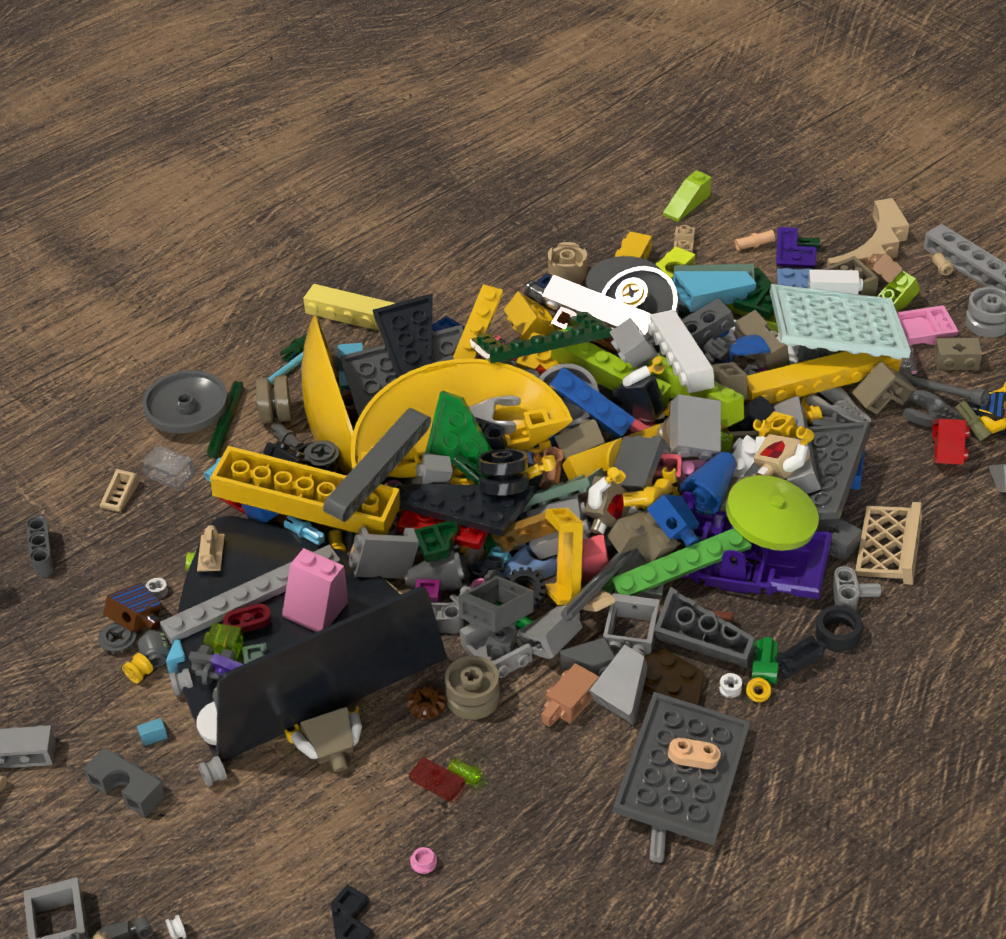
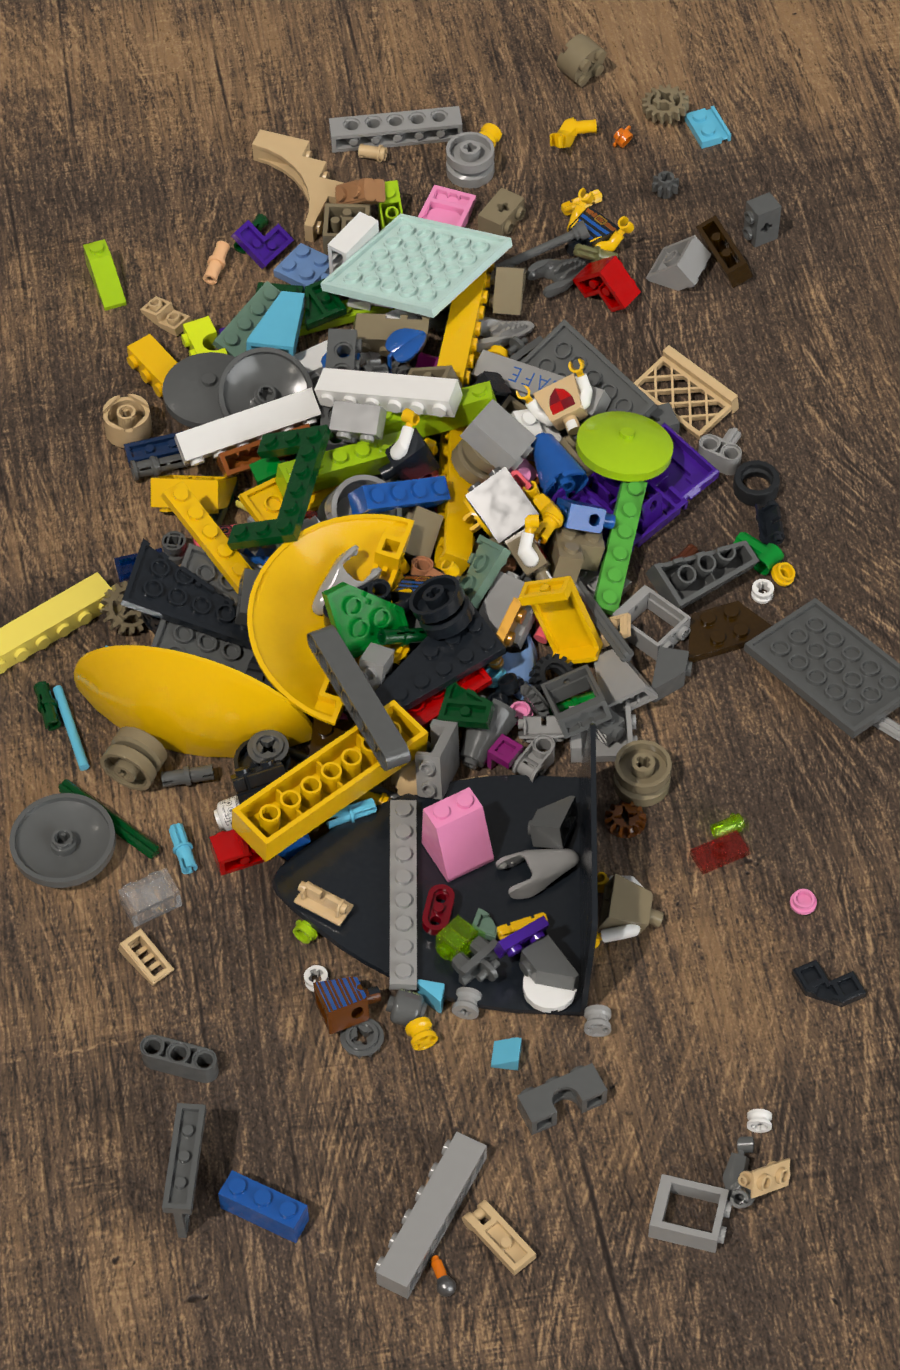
camera: 60 degrees left, 10 degrees up
nougat hinge [541,663,599,727] -> none
light grey slope [590,645,648,725] -> none
gear [616,278,648,308] -> none
light nougat plate [668,738,721,769] -> none
yellow brick [762,411,798,439] -> none

